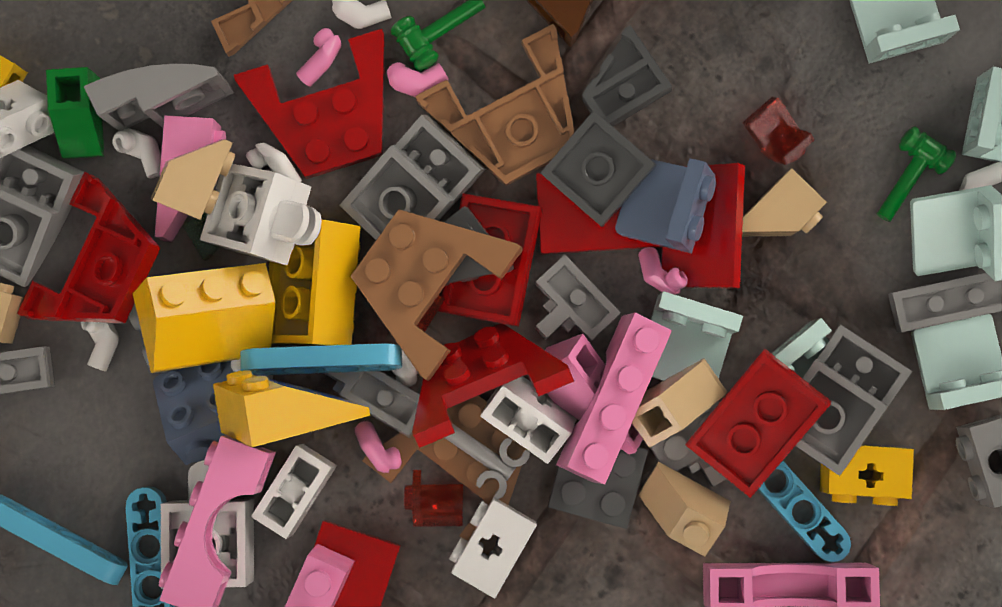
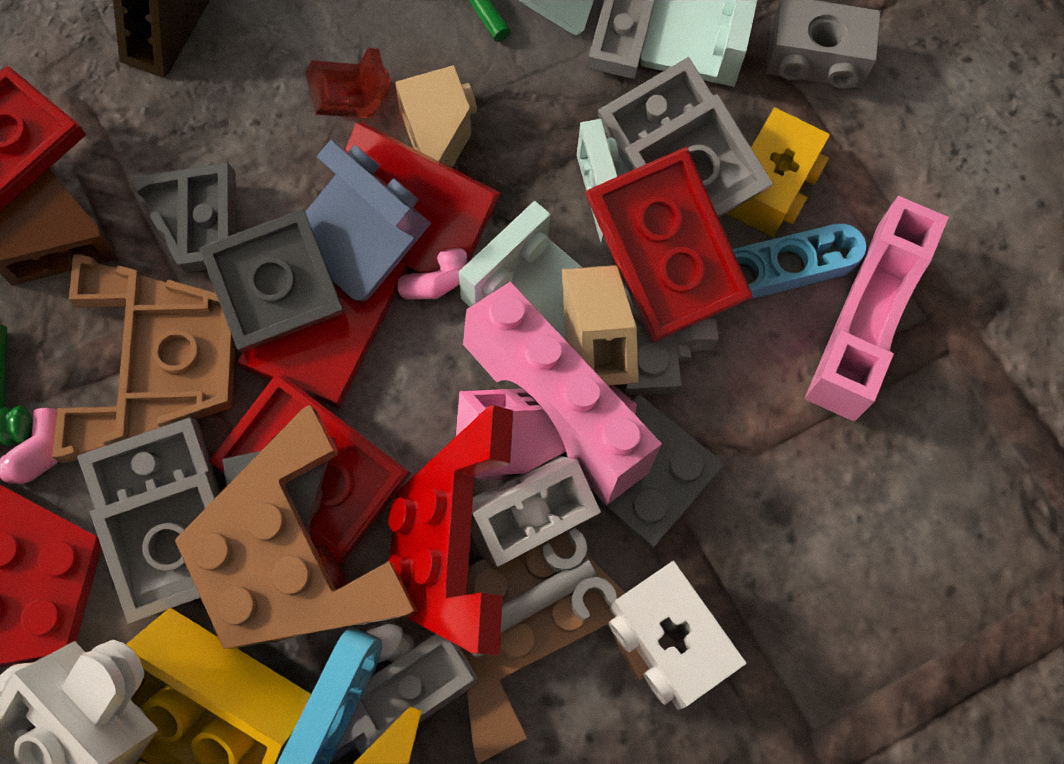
camera: 70 degrees left, 15 degrees down
bright pink arm [355,421,402,473] -> none
clear red bracket [404,470,464,527] -> none
light grey hinge [534,254,621,342] -> none
tan slope [639,462,730,557] -> none

